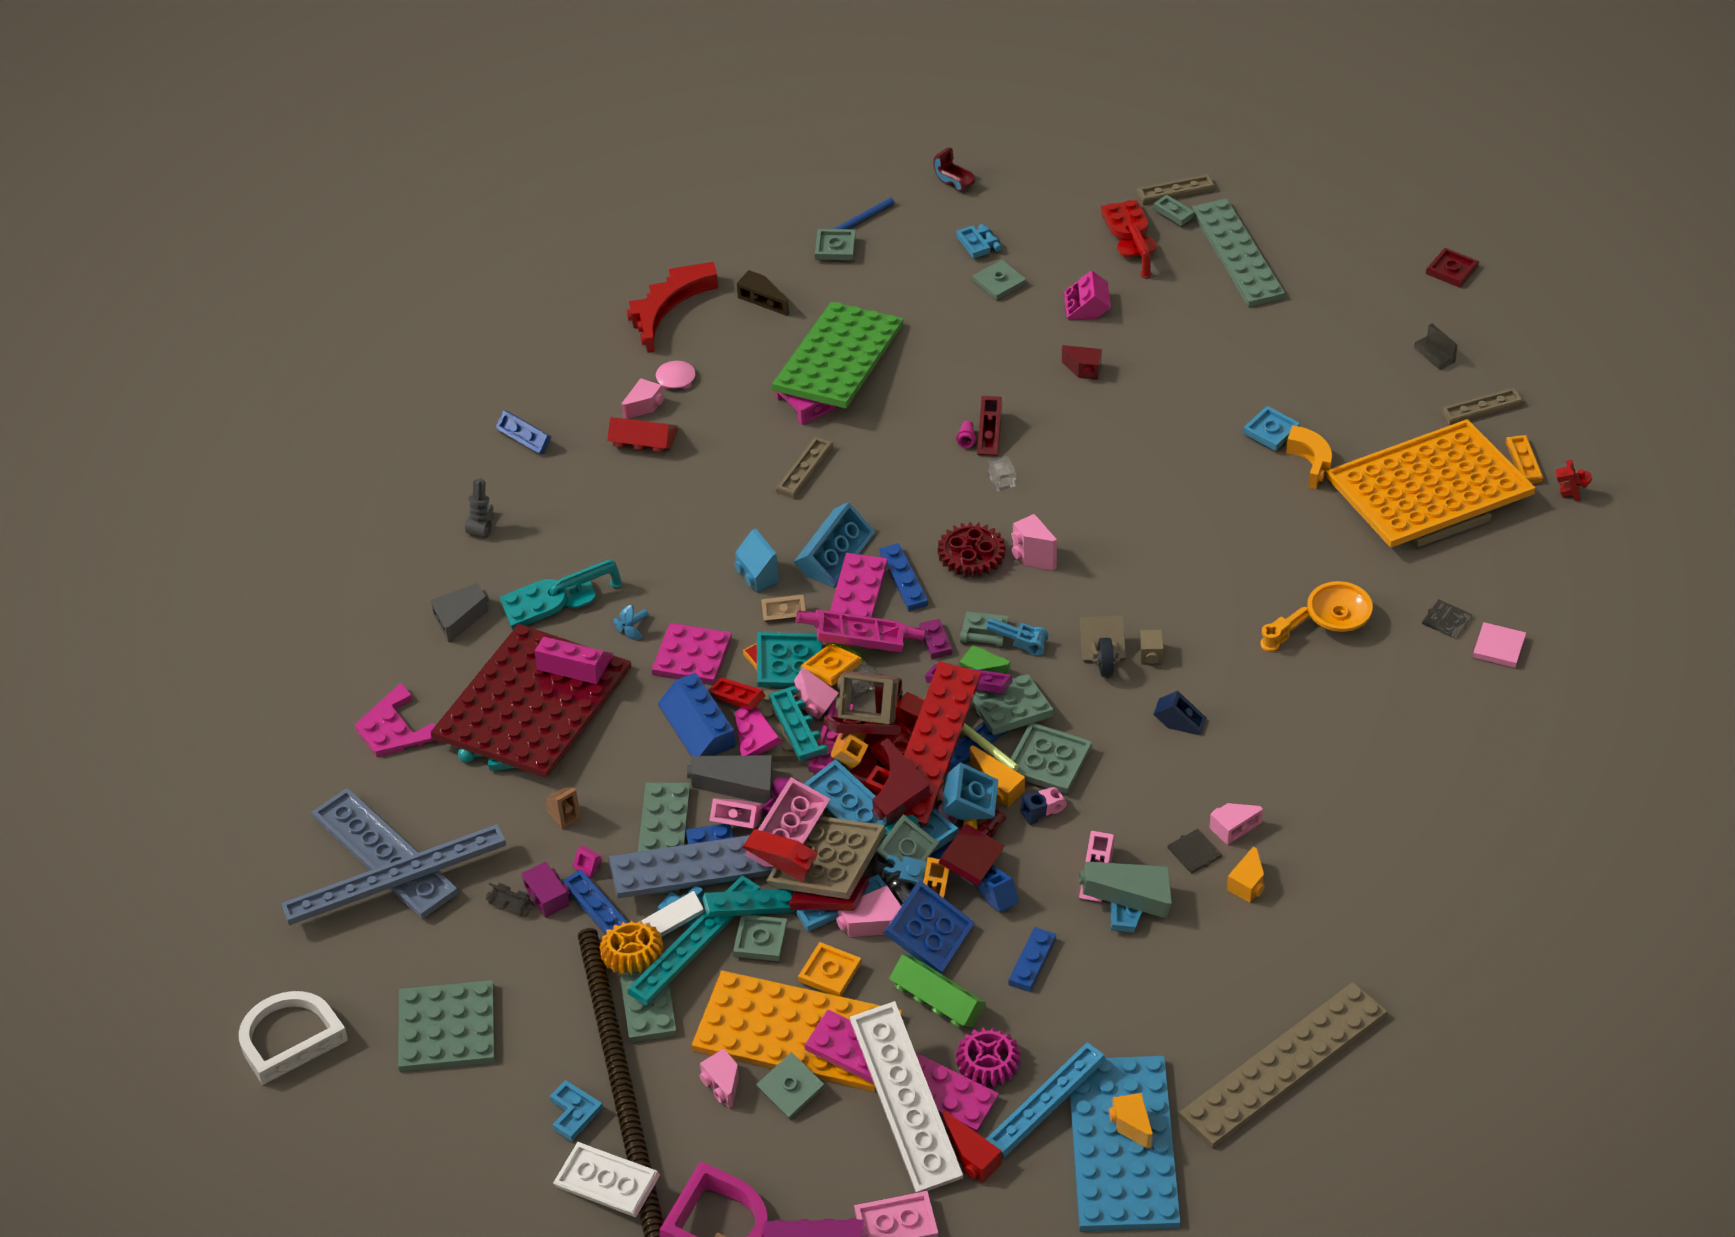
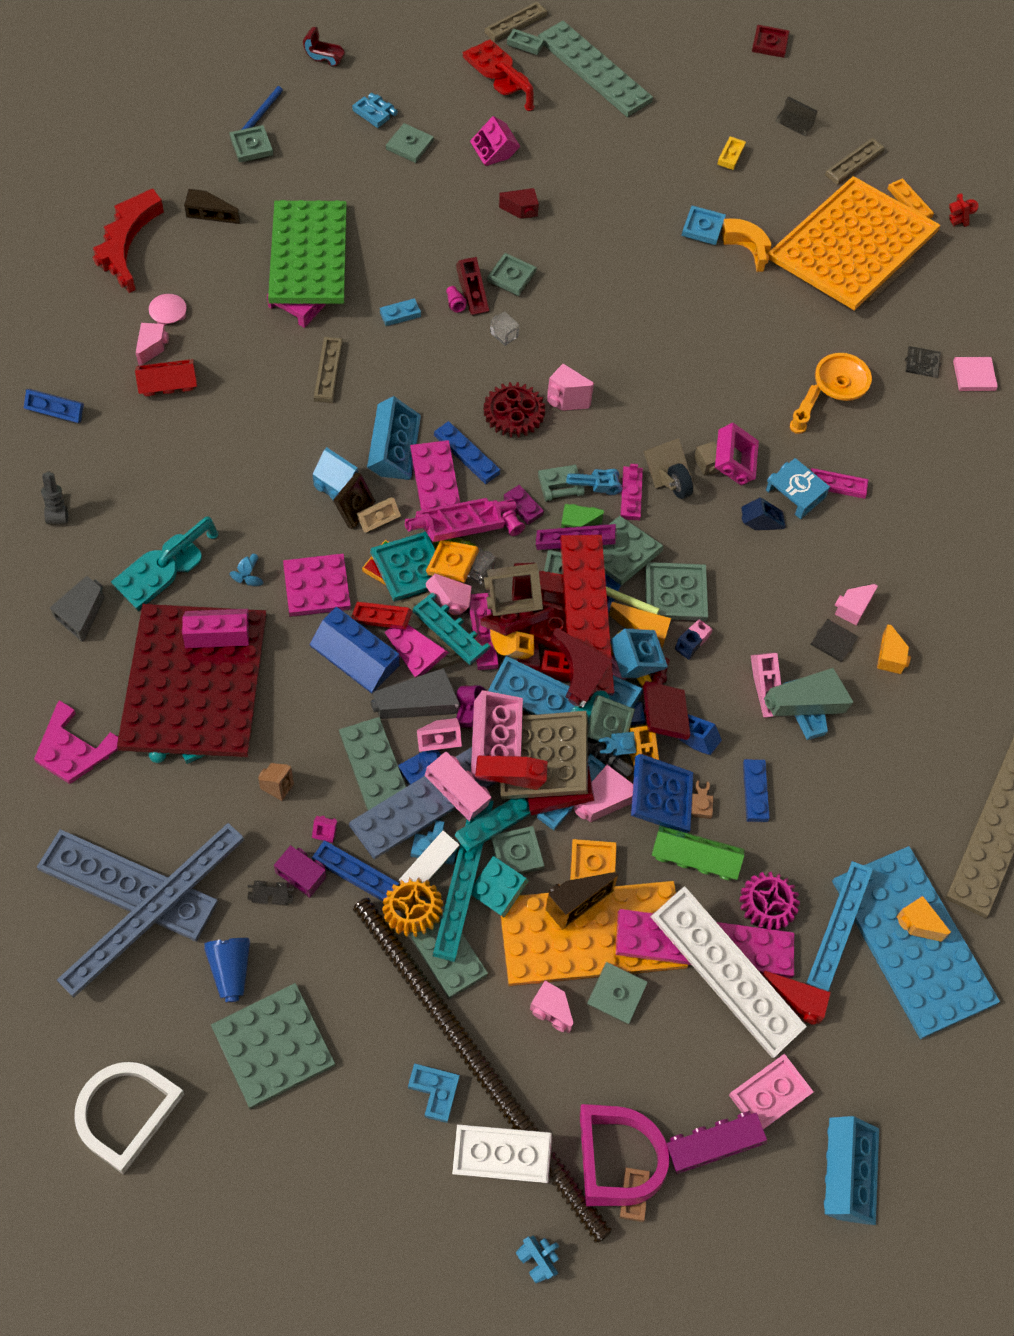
camera: 30 degrees left, 15 degrees up
none -> blue cone [204,938,250,1002]
none -> dark brown plate [333,472,376,529]
none -> dark azure plate [380,298,421,326]
none -> bright pink brick [425,752,491,822]
none -> teal plate [471,856,529,917]
none -> sand green plate [487,253,537,296]
none -> dark pink bush [501,510,525,536]
none -> dark brown slope [545,872,618,930]
none -> dark pink plate [620,464,643,521]
none -> medium nougat plate [691,781,713,819]
none -> dark pink window [715,423,759,485]
none -> yellow plate [717,136,746,170]
none -> dark azure panel [766,458,830,519]
none -> dark pink tile [810,468,869,499]

